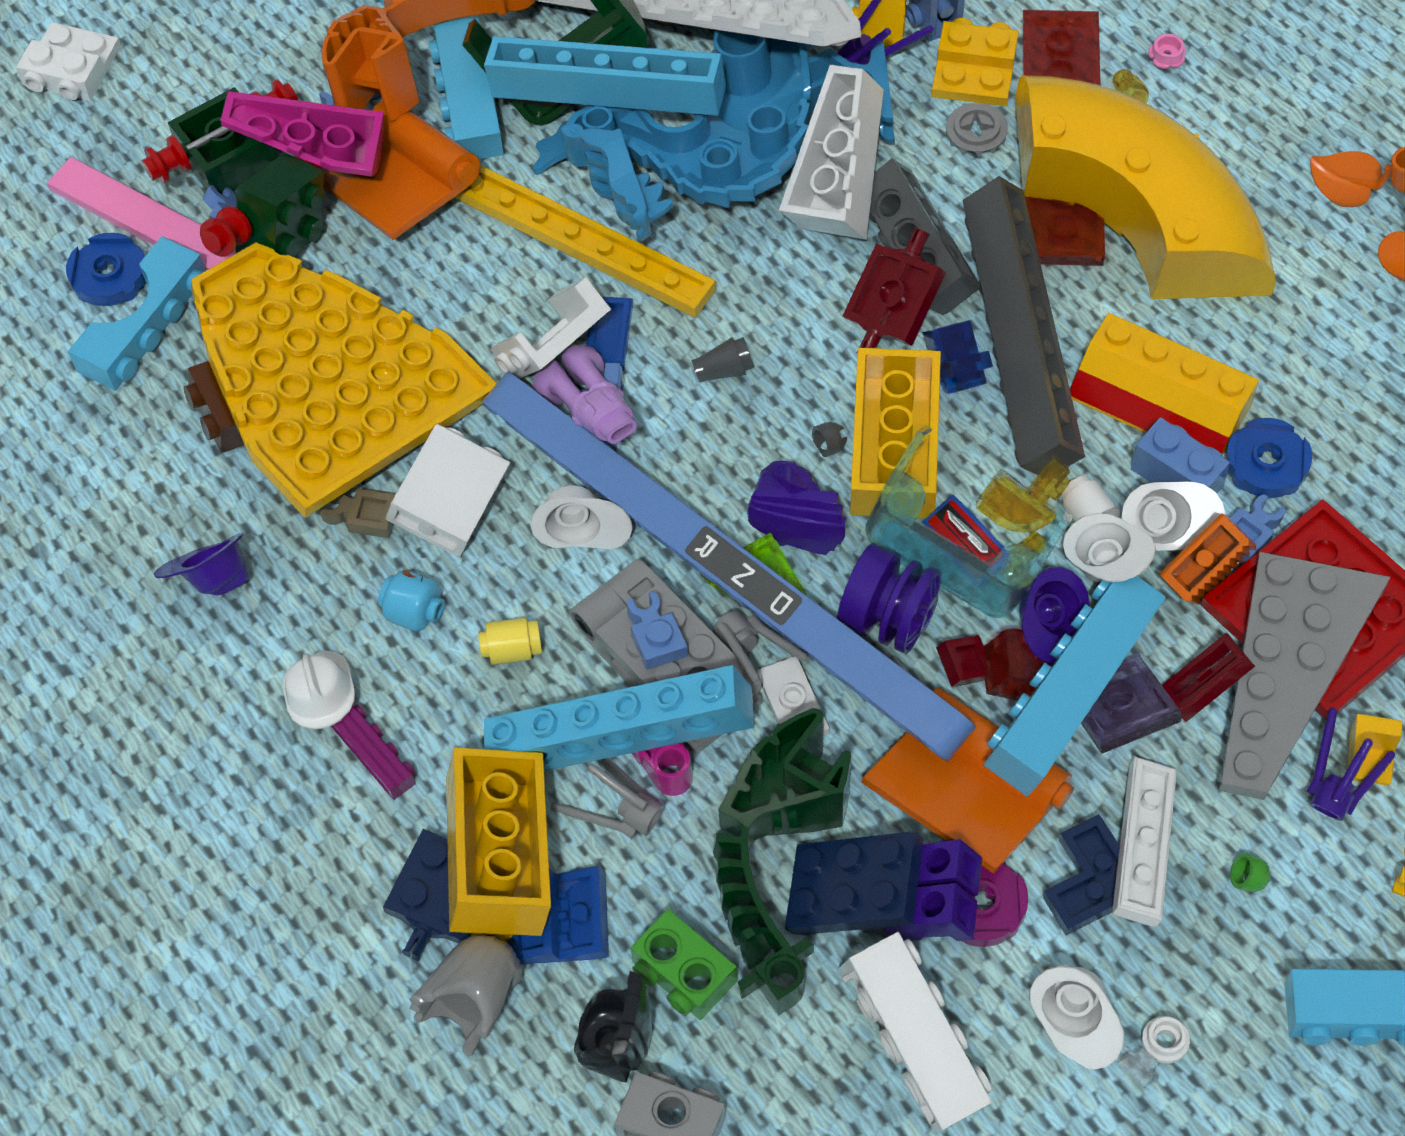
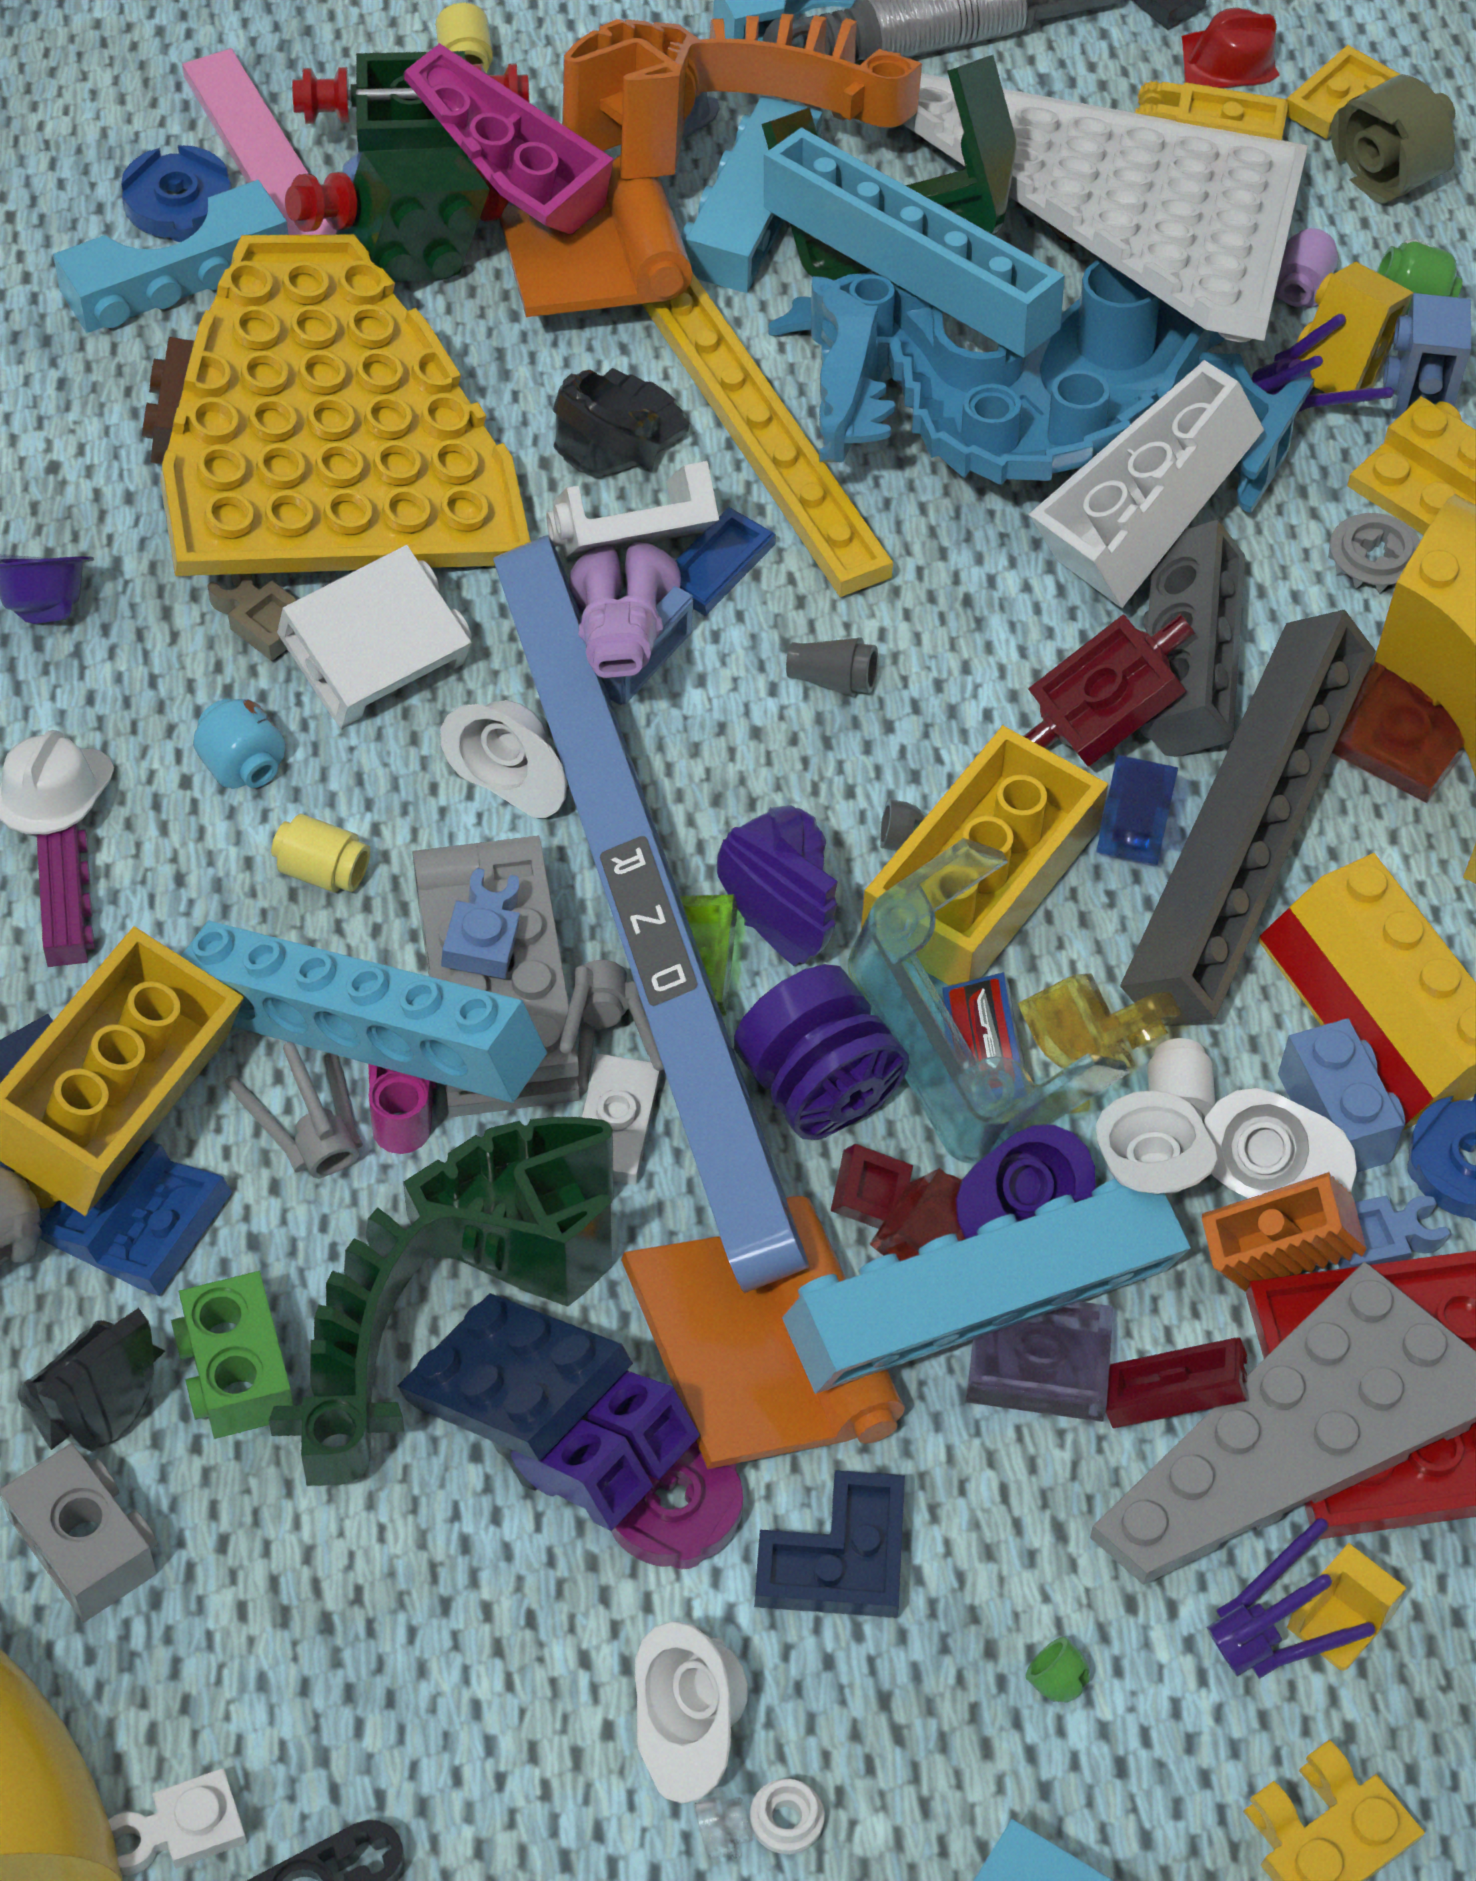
camera: 25 degrees right, 5 degrees down
white wedge [837,932,992,1133] -> none
white tile [1112,757,1177,928] -> none
none -> light yellow brick [435,3,493,73]
none -> black hair [552,368,690,477]

